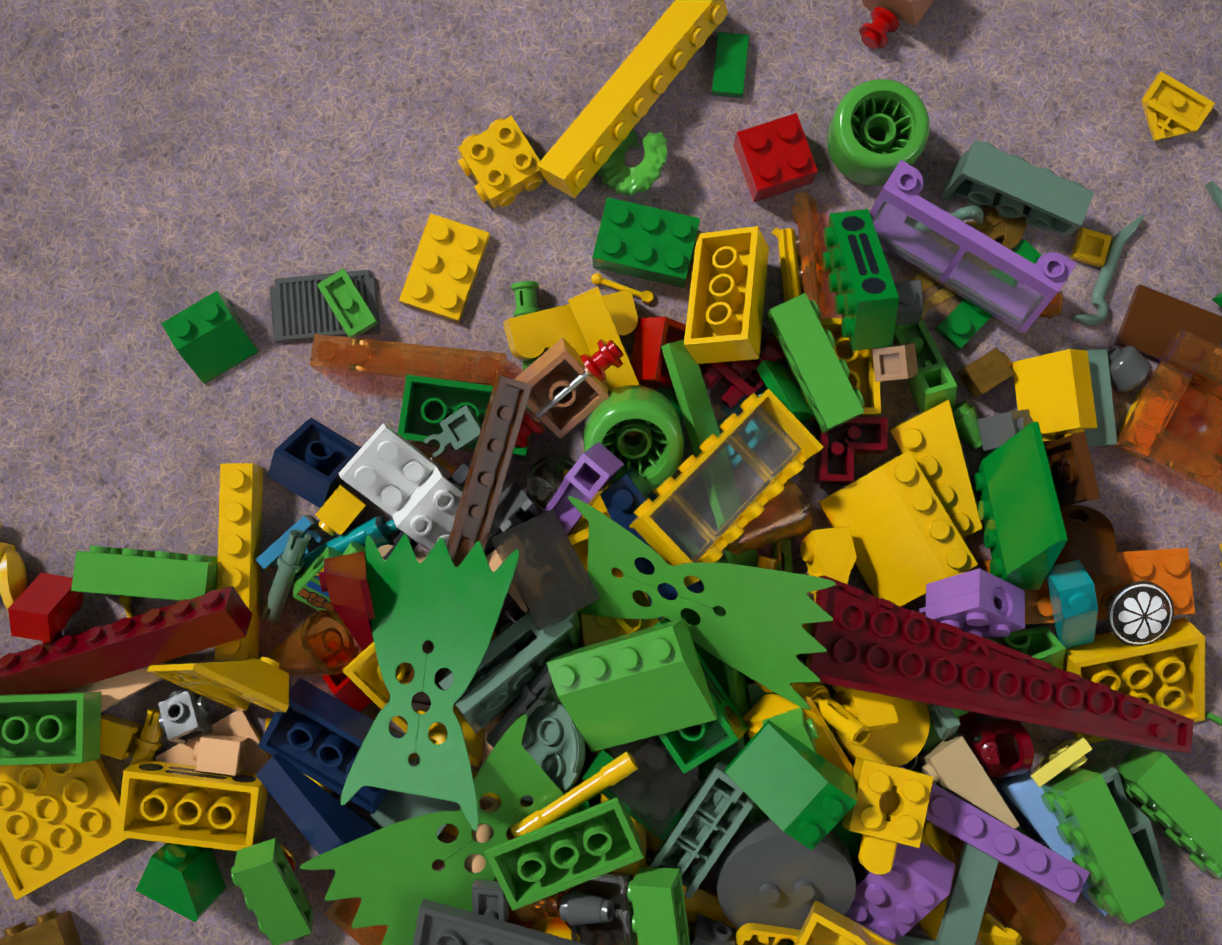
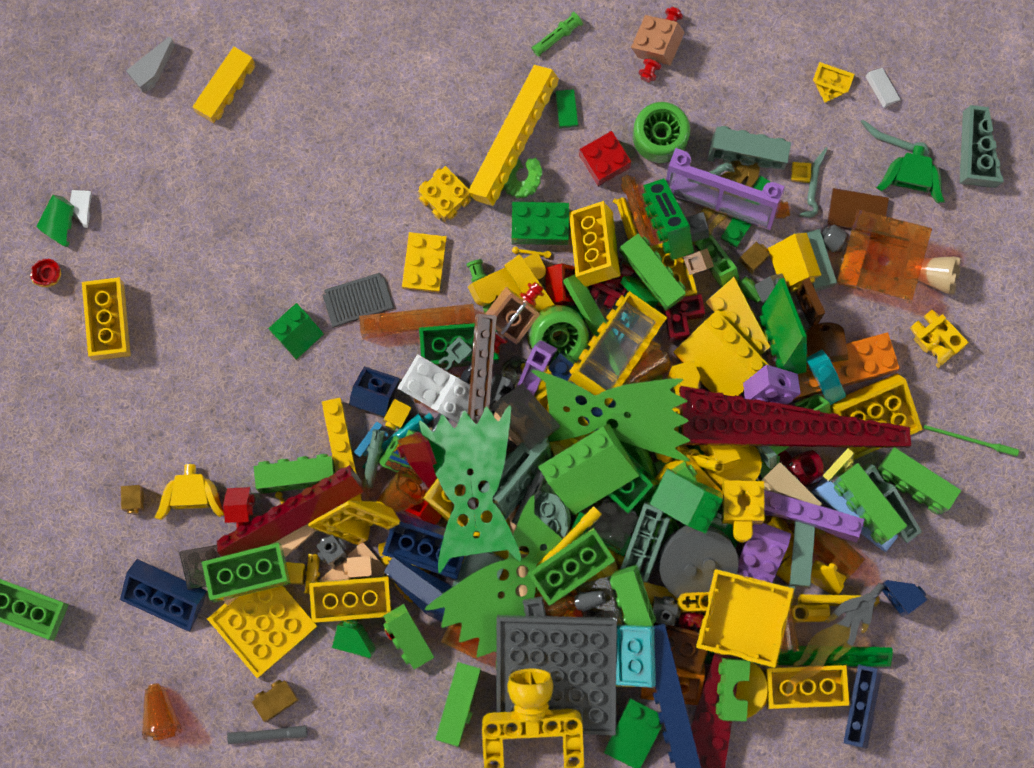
camera: 15 degrees left, 5 degrees down
bright green plate [317,268,379,340] -> none
dish [1105,580,1174,646] -> none

